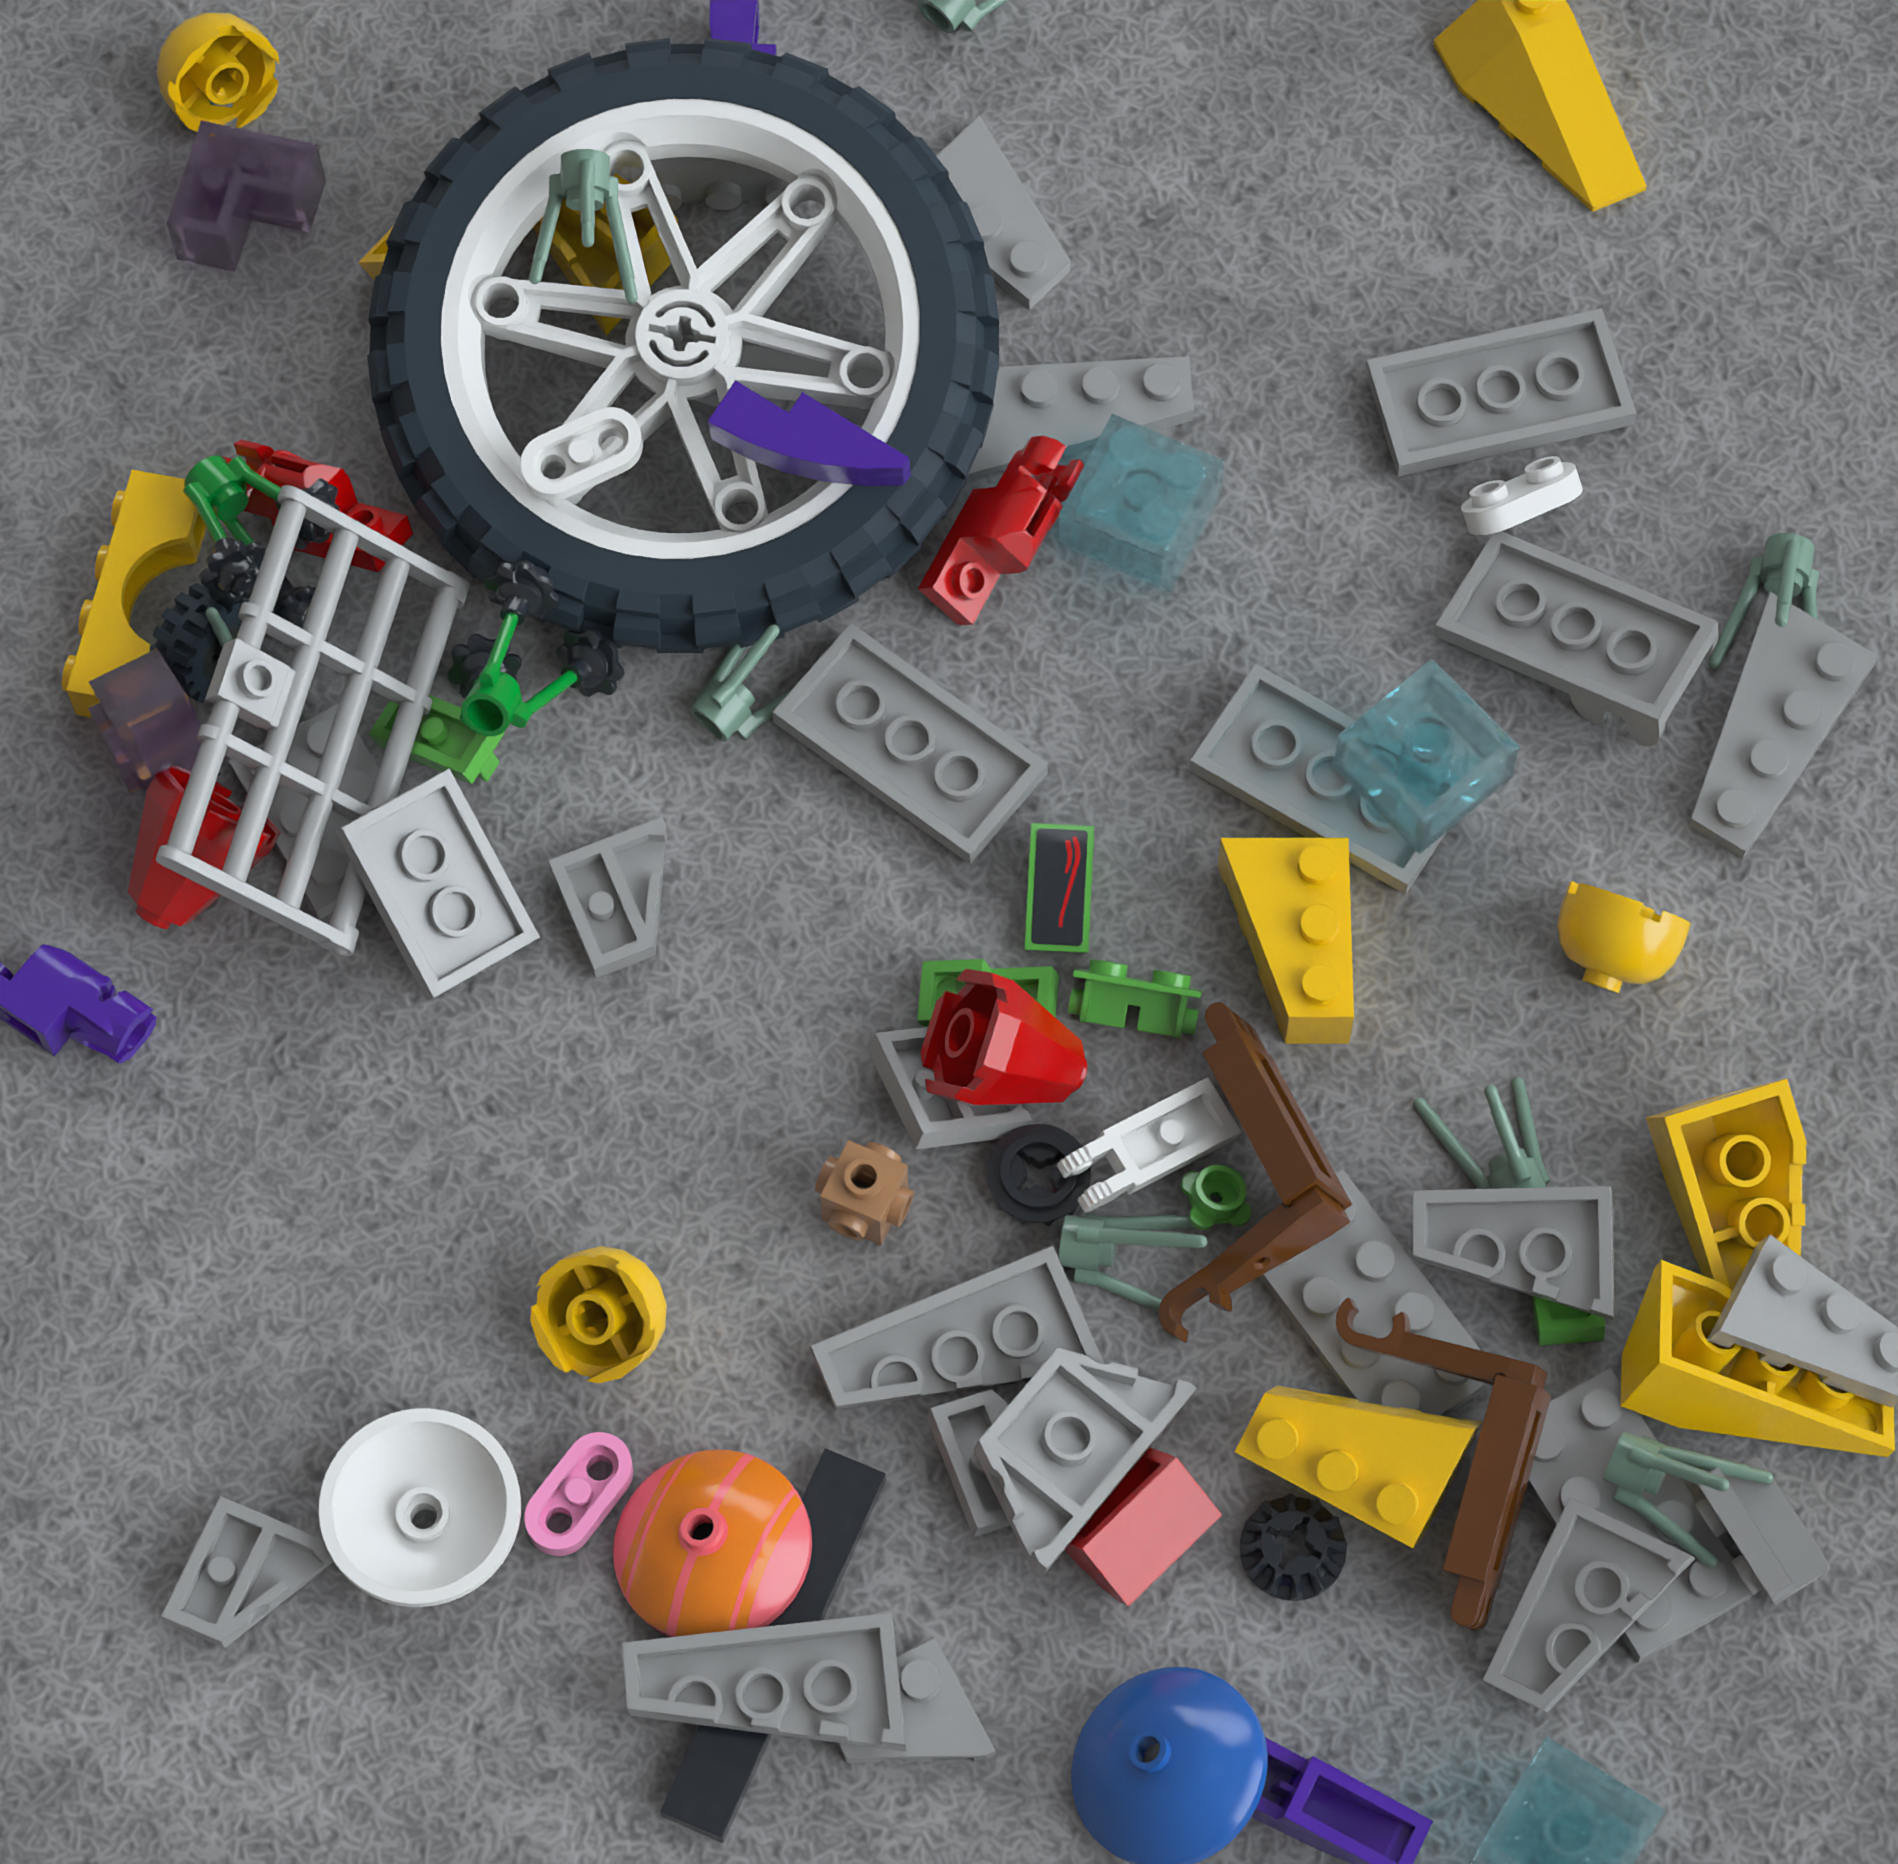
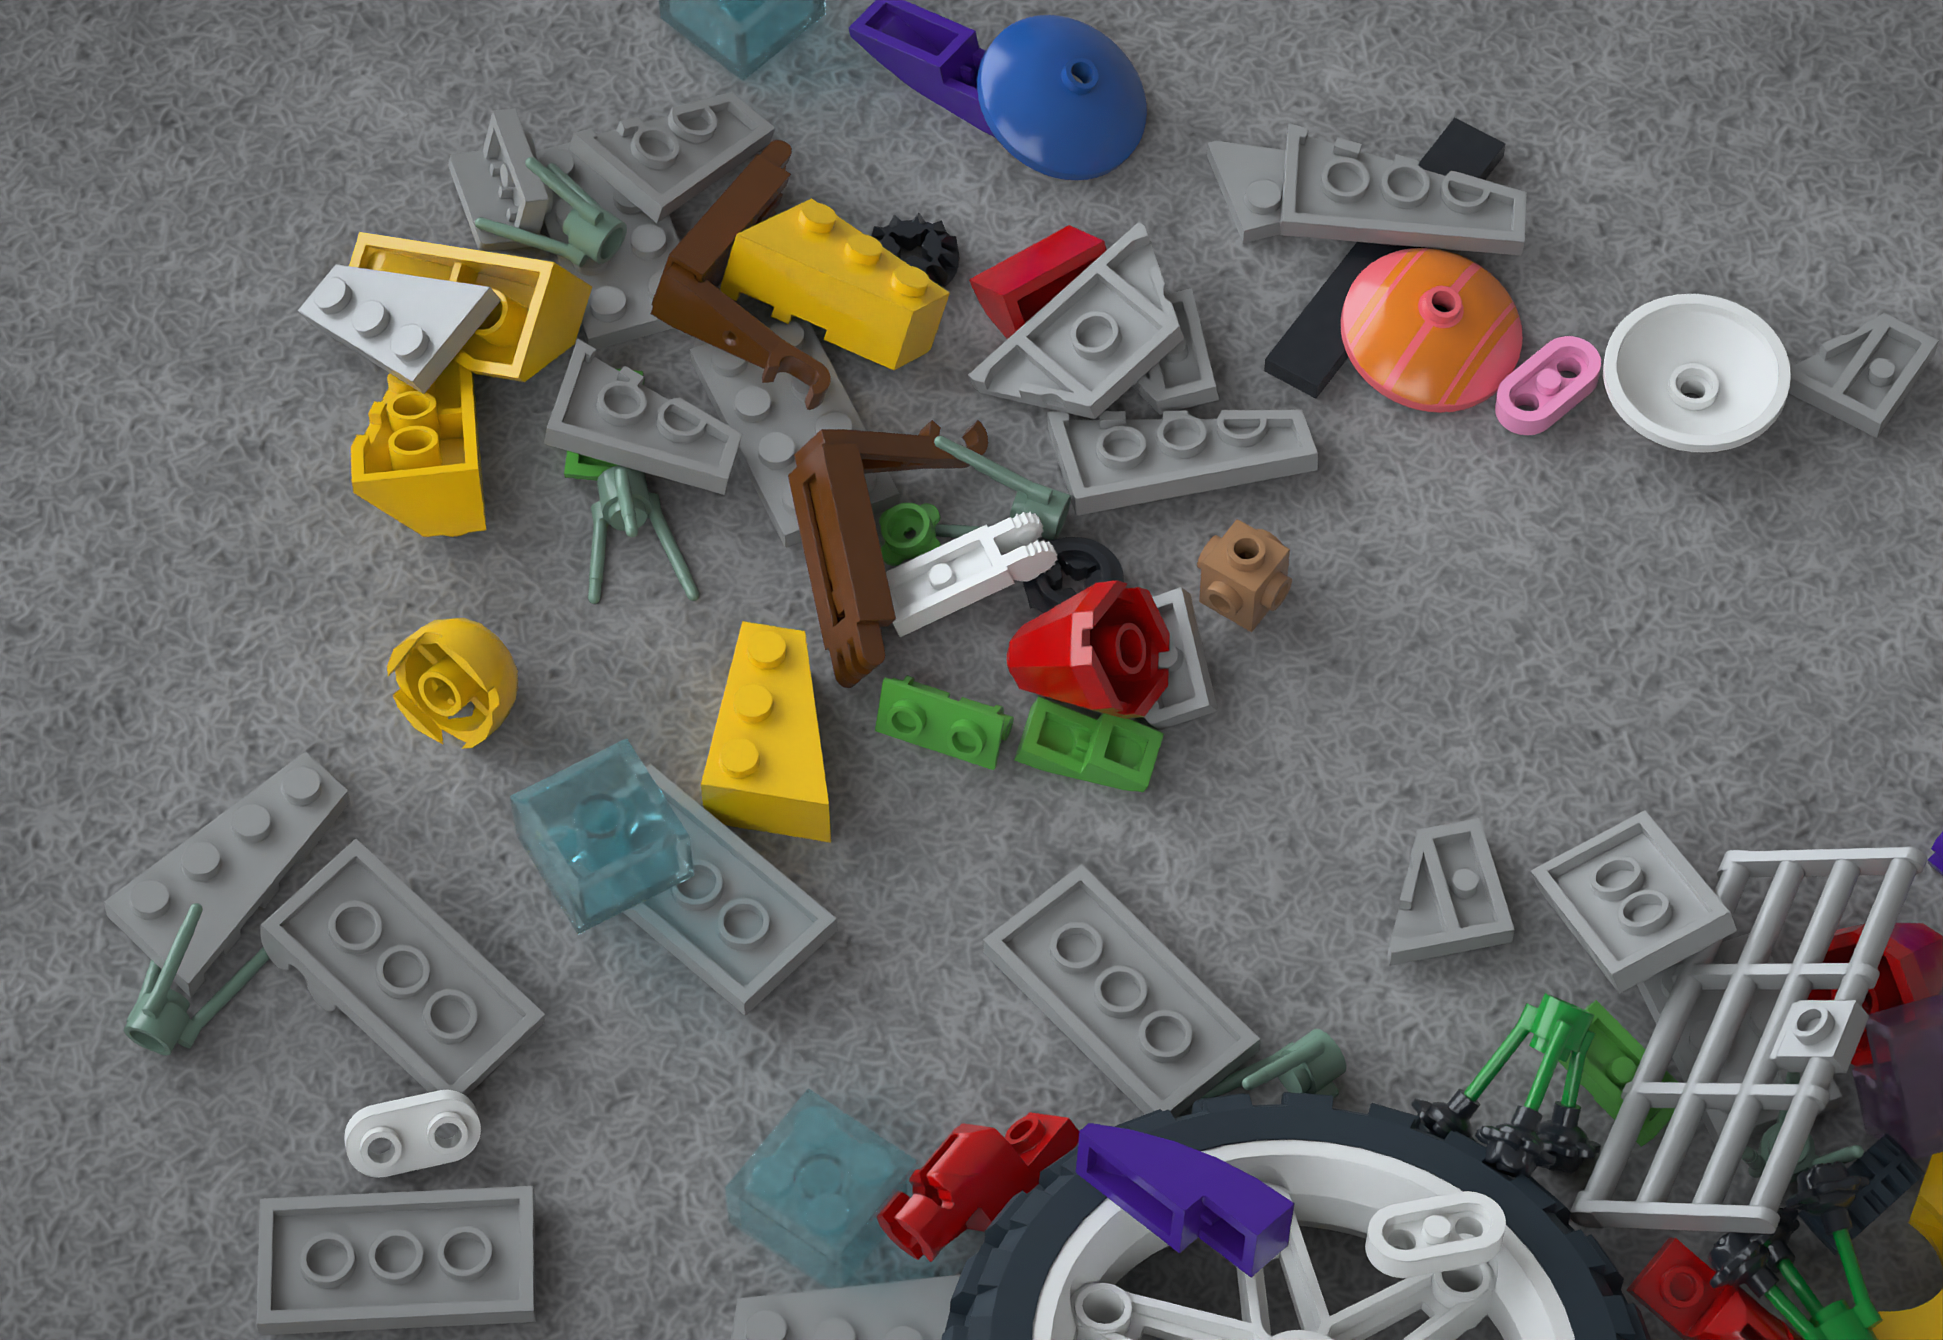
camera: 170 degrees left, 10 degrees down
yellow cylinder [530,1246,667,1383] -> none
black slope [1025,823,1095,953] -> none

